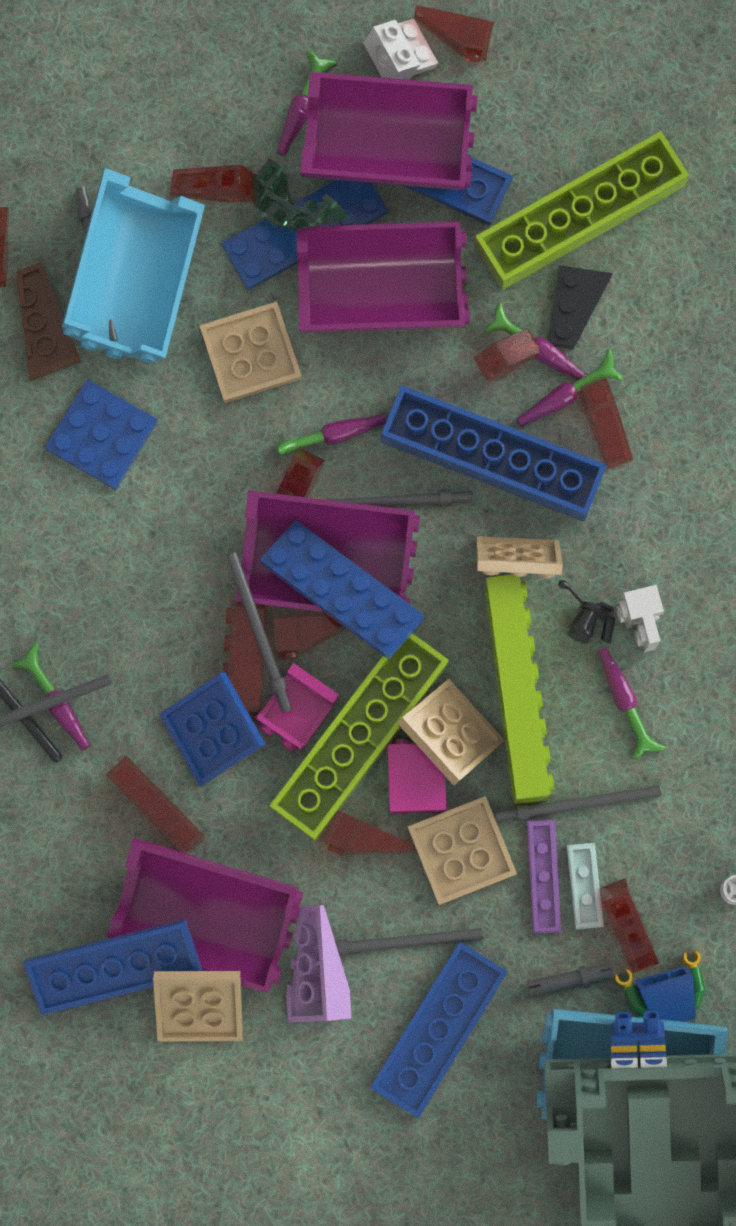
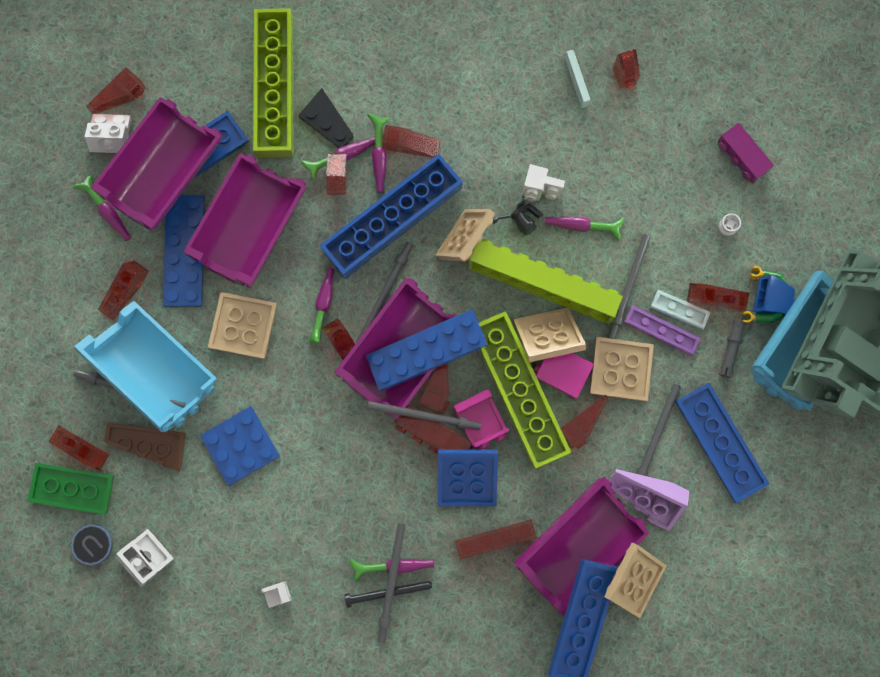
camera: 65 degrees left, 0 degrees up
clear green windscreen [251,158,349,230] -> none
blue hips [611,1011,667,1069] -> none

